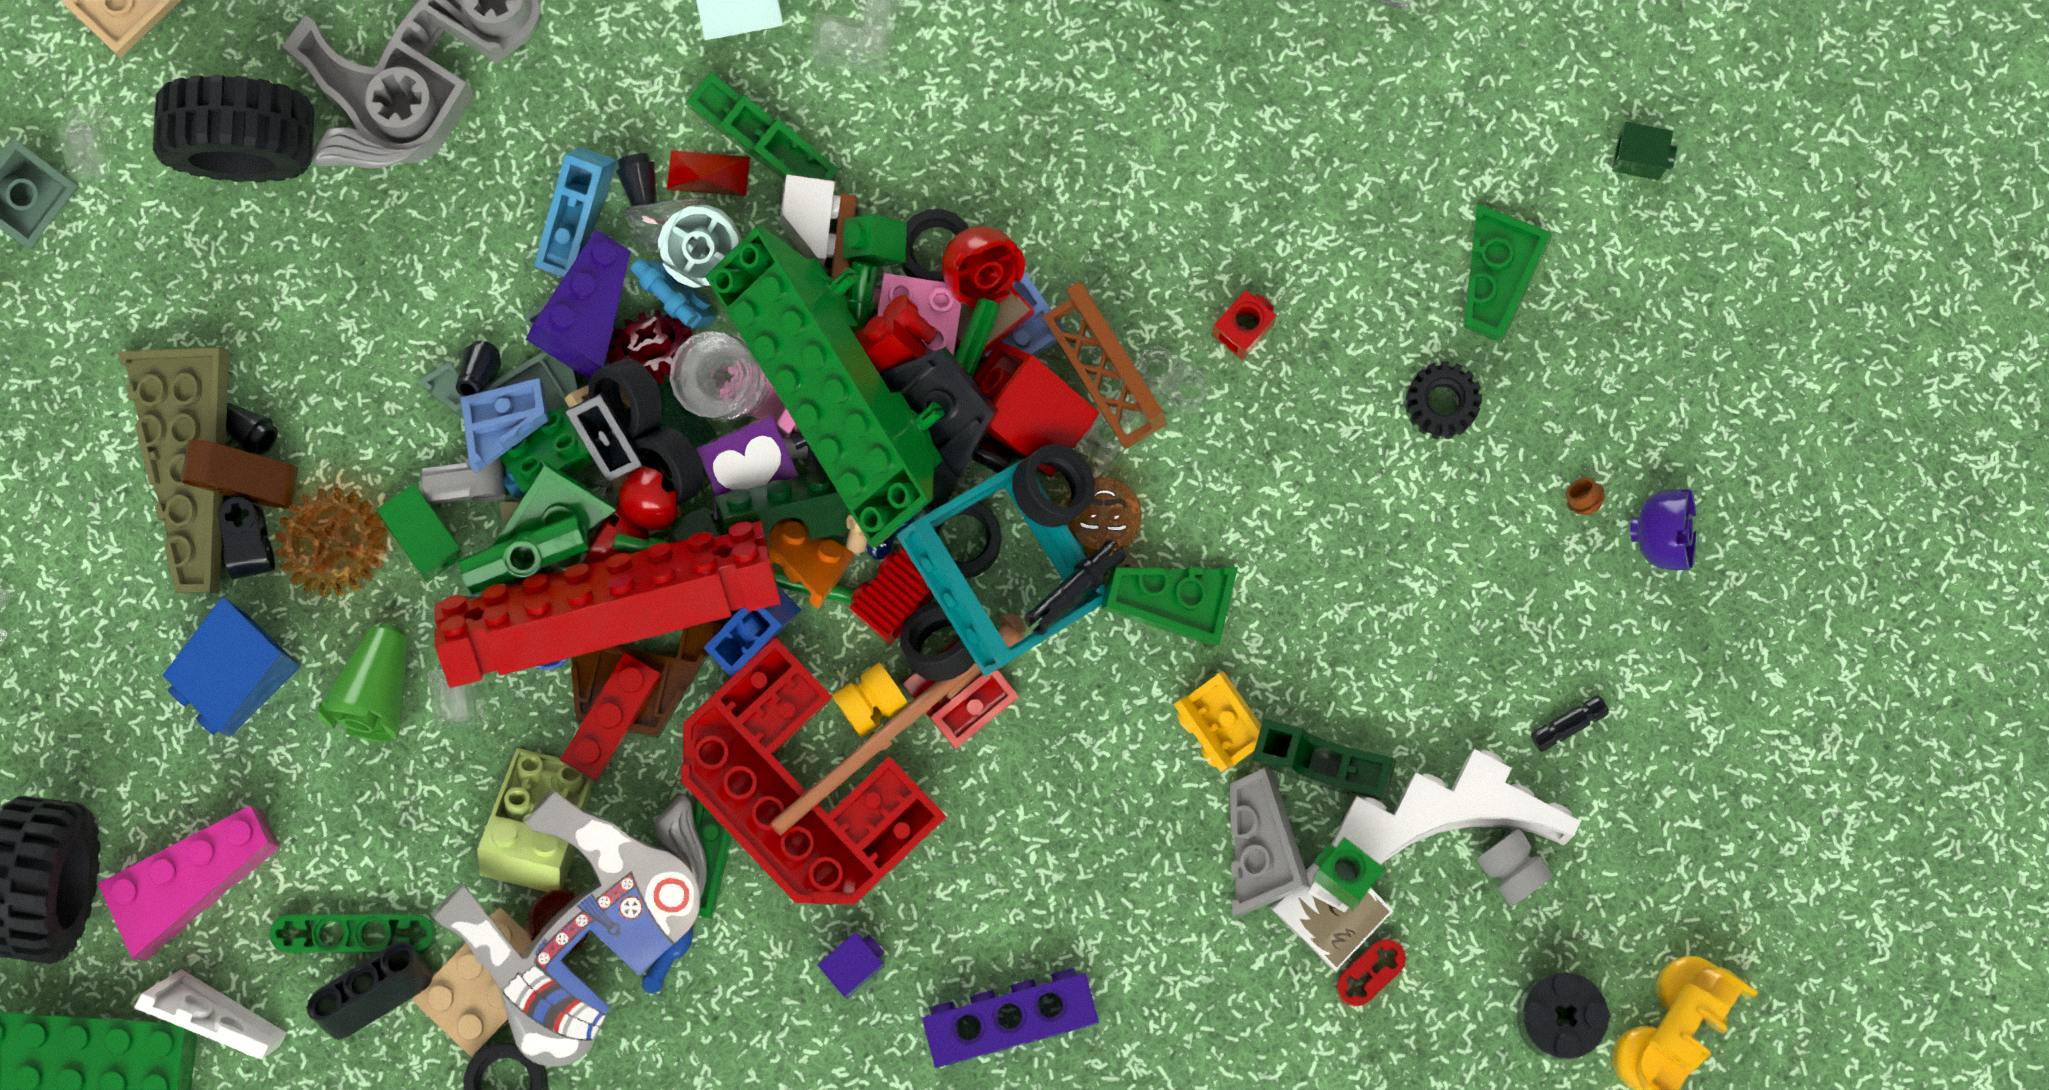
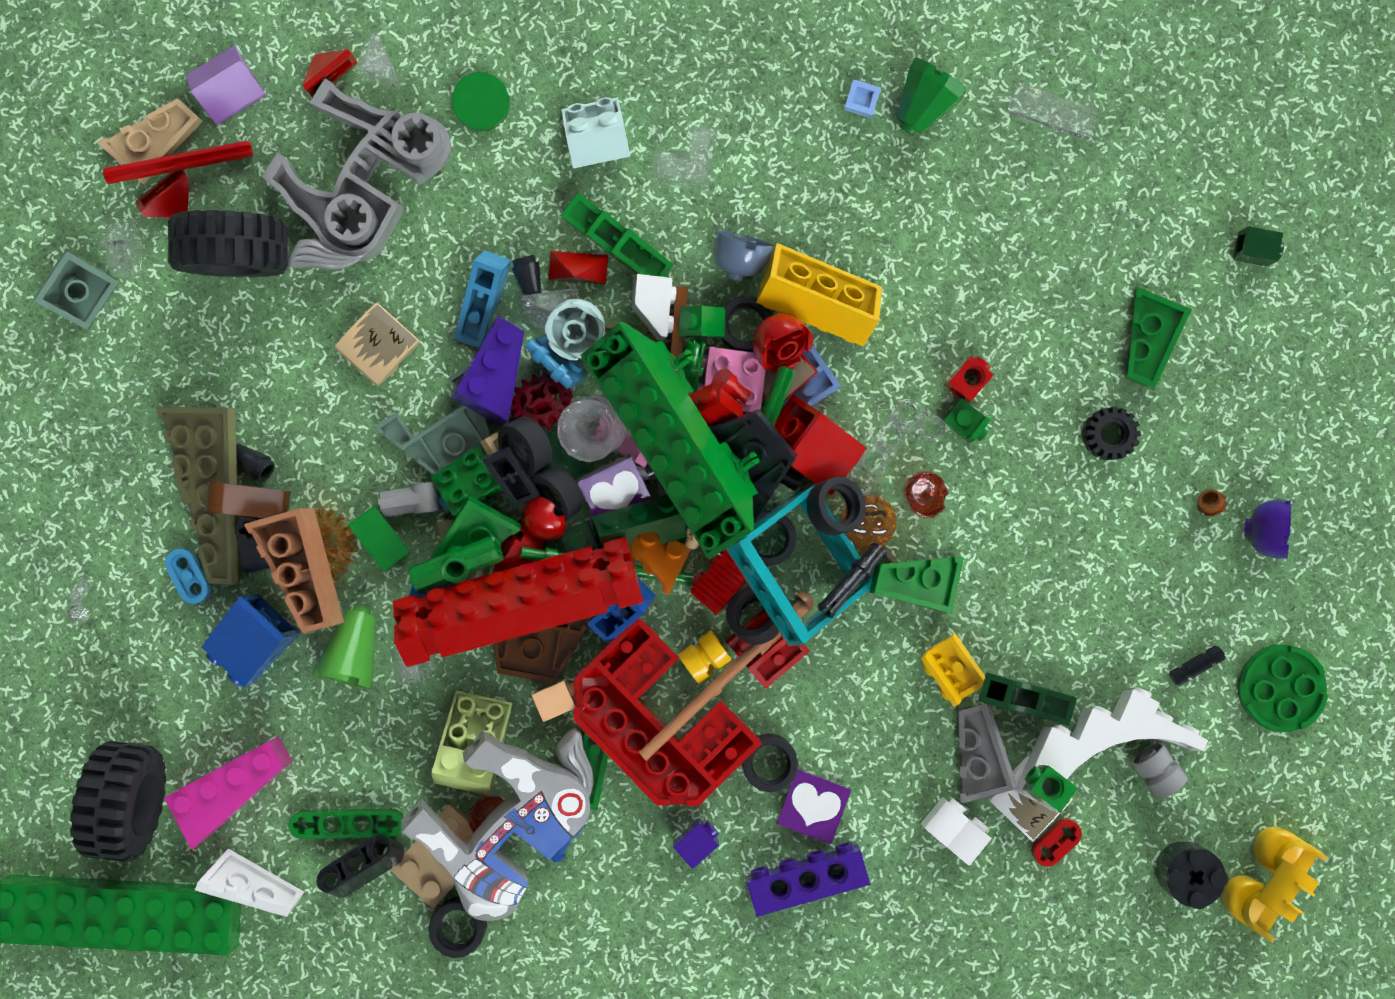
camera: 10 degrees left, 10 degrees up
black cone [456,341,501,397] -> none
medium blue wing [461,378,549,472] -> none
red plate [560,653,662,783] -> none
dark orange fence [1042,281,1167,450] -> none
none -> red axle [103,141,253,184]
none -> red slope [135,170,190,218]
none -> dark azure plate [165,548,212,604]
none -> nougat wedge [244,508,344,634]
none -> slope [335,302,420,387]
none -> light nougat brick [532,678,575,722]
none -> sand blue cylinder [713,230,773,281]
none -> black tyre [742,733,798,792]
none -> yellow slope [756,243,882,346]
none -> tile [776,768,852,844]
none -> clear red hair [903,471,948,518]
none -> white brick [921,797,992,866]
none -> green bracket [942,398,992,443]
none -> green tile [1238,644,1328,732]

